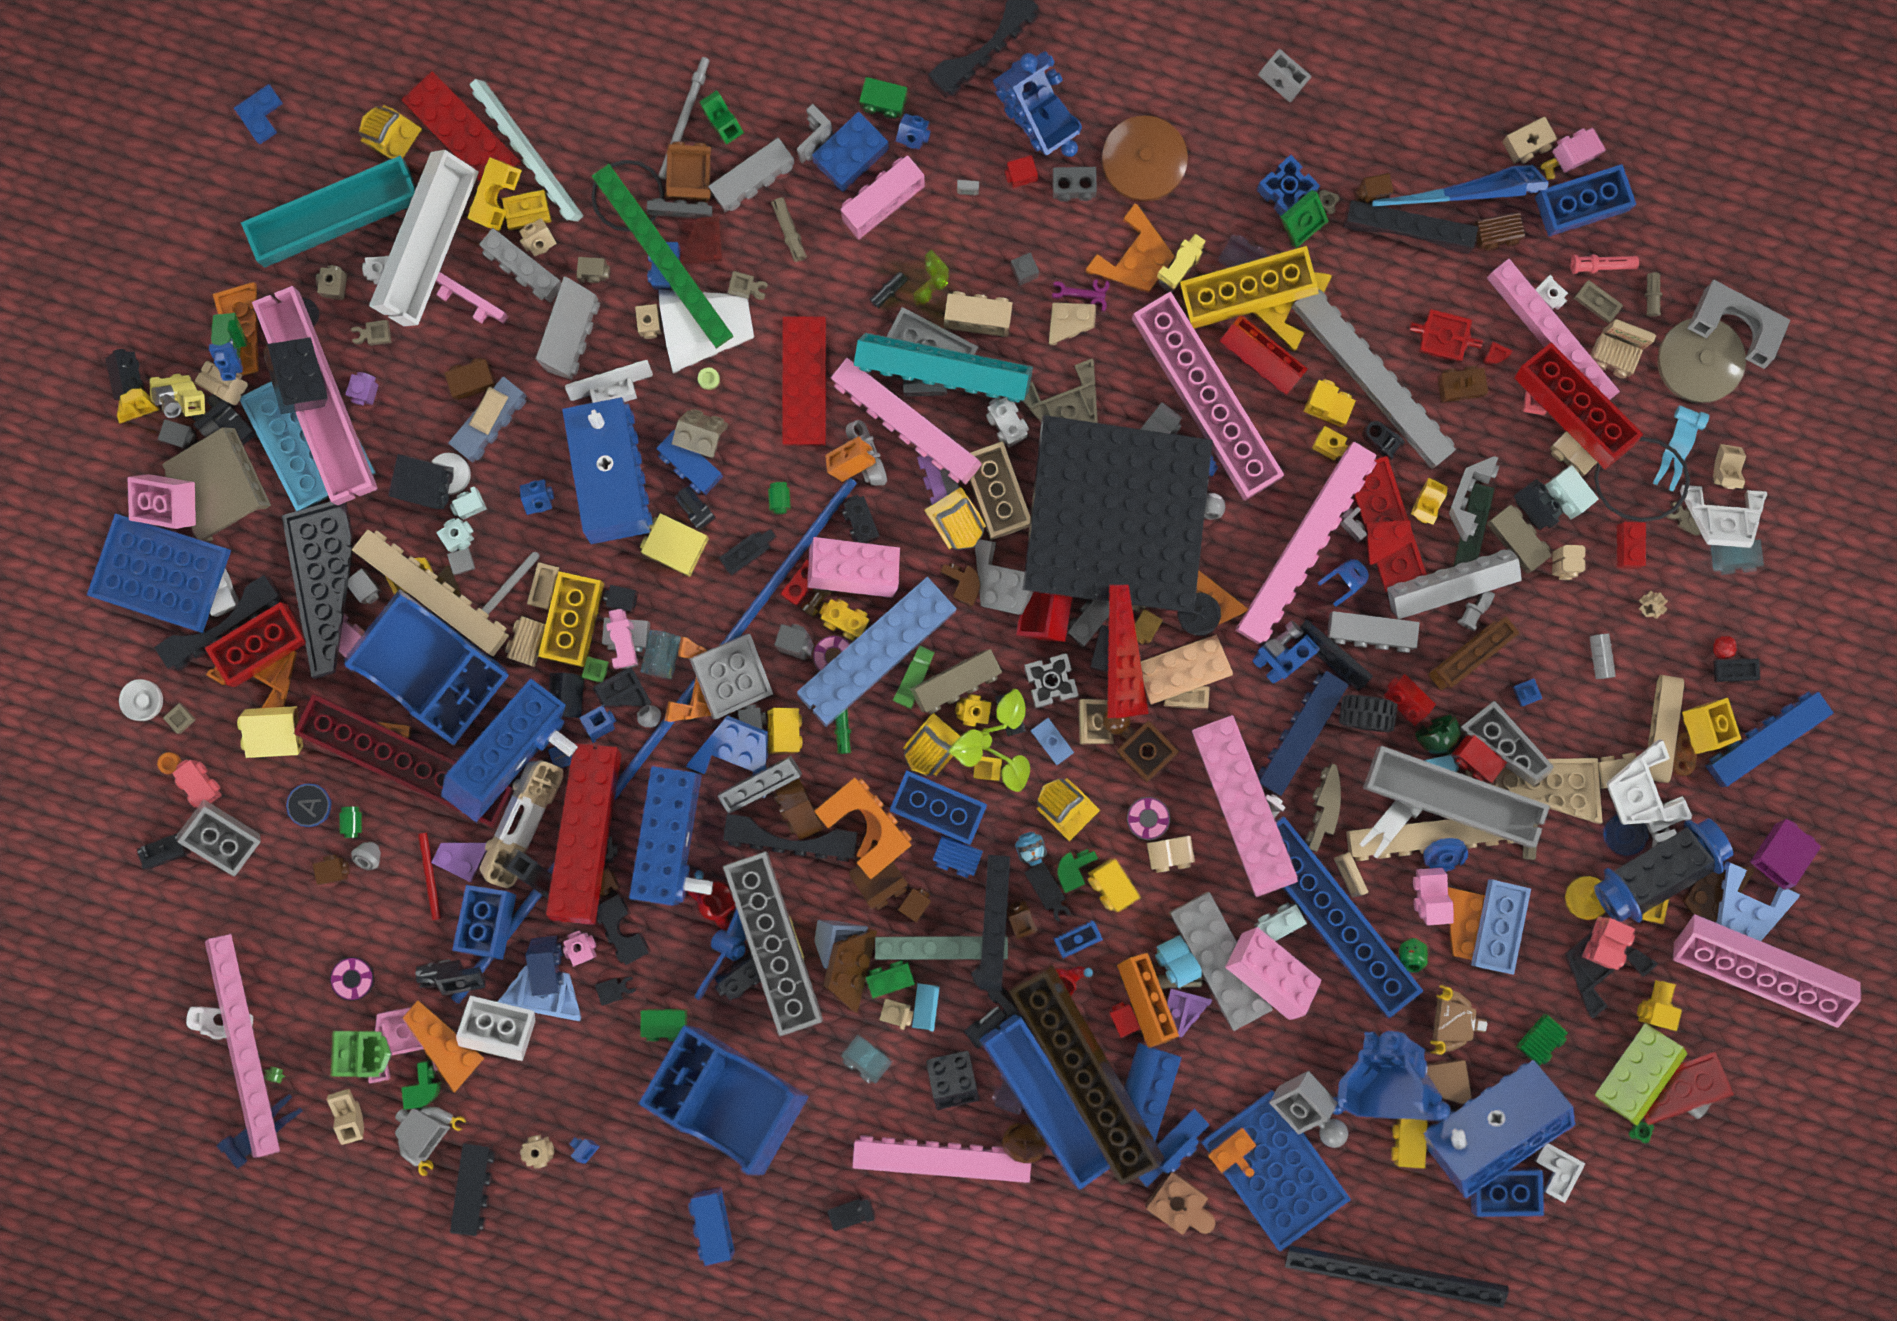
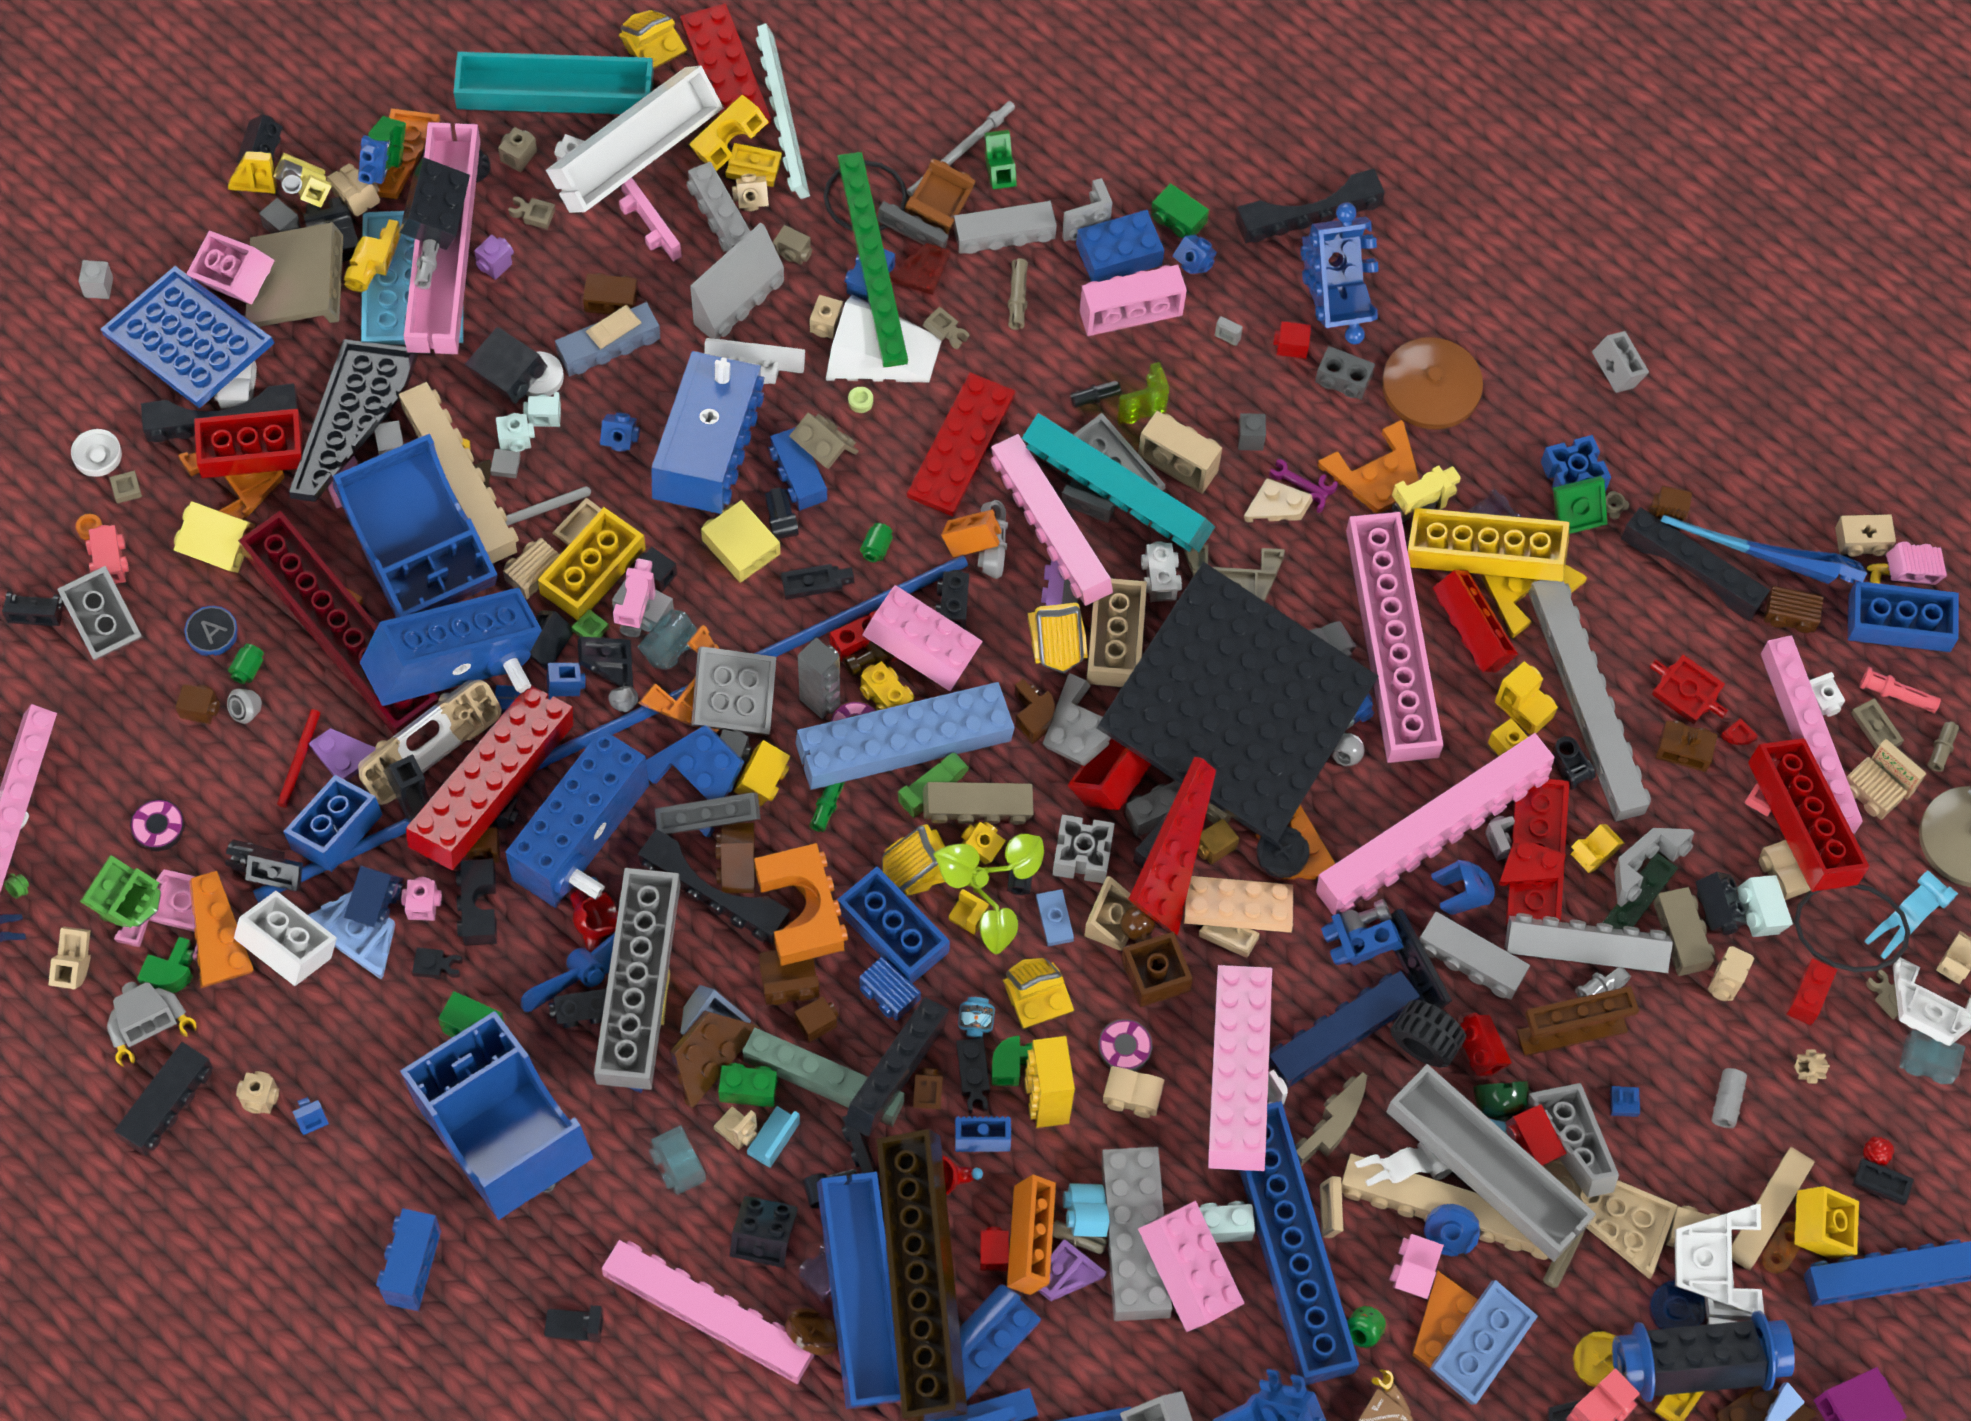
camera: 20 degrees right, 20 degrees down
none -> light grey brick [79,260,113,299]
none -> yellow plate [344,219,401,292]
none -> light grey pin [414,239,439,289]

